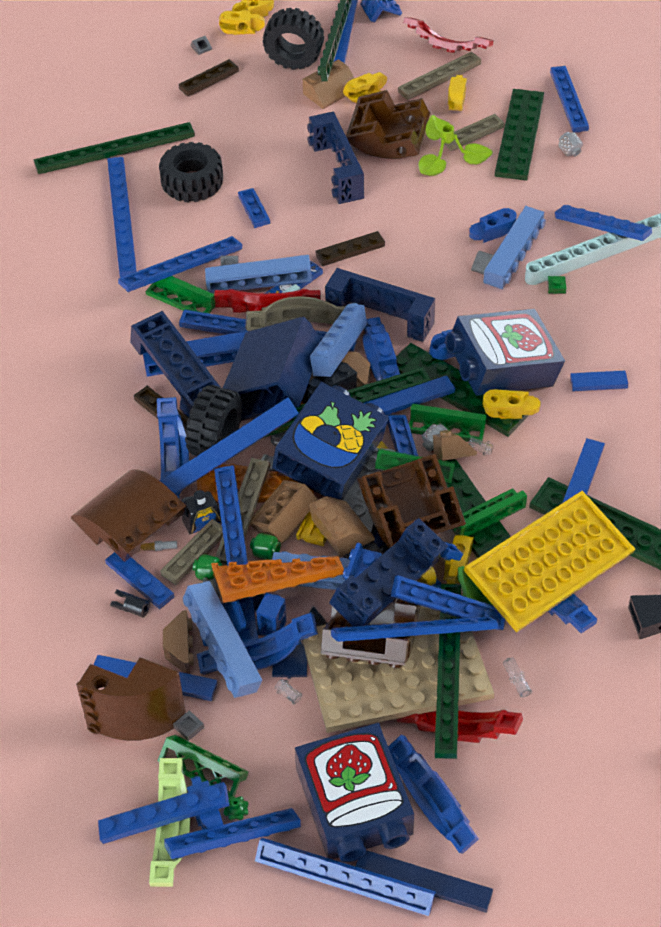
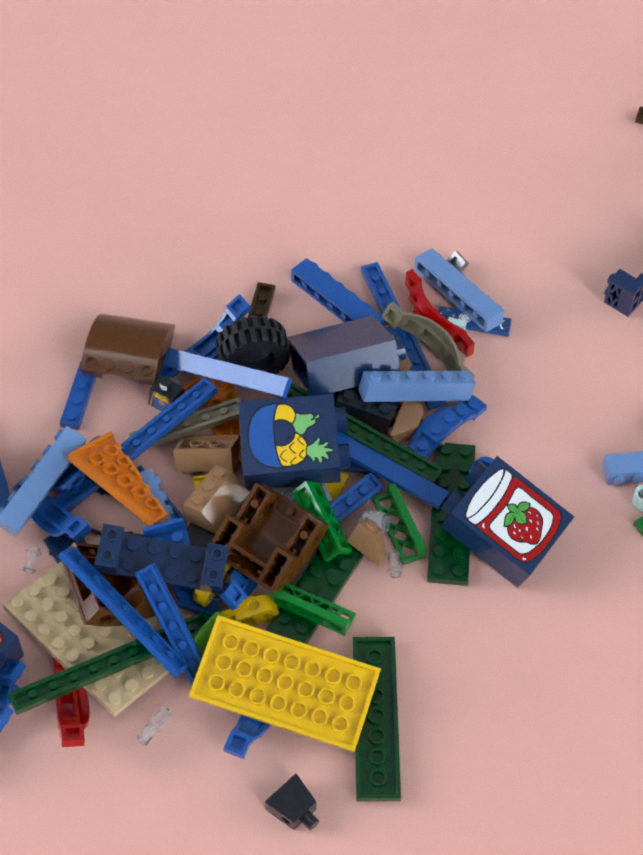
camera: 55 degrees right, 5 degrees up
dark green plate [33,122,195,174] -> none
blue plate [107,157,137,277] -> none
black hinge [110,589,150,618] -> none
blue tile [118,236,243,292] -> none
dark blue plate [130,311,220,418] -> none
light grey piece [140,541,177,551] -> none
green fence [146,276,215,314] -> none
black tyre [159,142,223,202] -> none
dark tan plate [160,519,223,585] -> none
medium nougat slope [163,610,194,674] -> none
green head [192,554,224,580] -> none
blue tile [238,188,270,228] -> none
green head [250,533,281,560] -> none
blue brick [256,593,287,637] -> none
dark brown plate [315,231,385,267] -> none
dark blue plate [325,268,436,342] -> none
flat silver slope [471,251,494,274] -> none
yellow piece [483,390,541,419] -> none
blue tile [562,438,605,503] -> none
blue tile [570,370,628,391] -> none

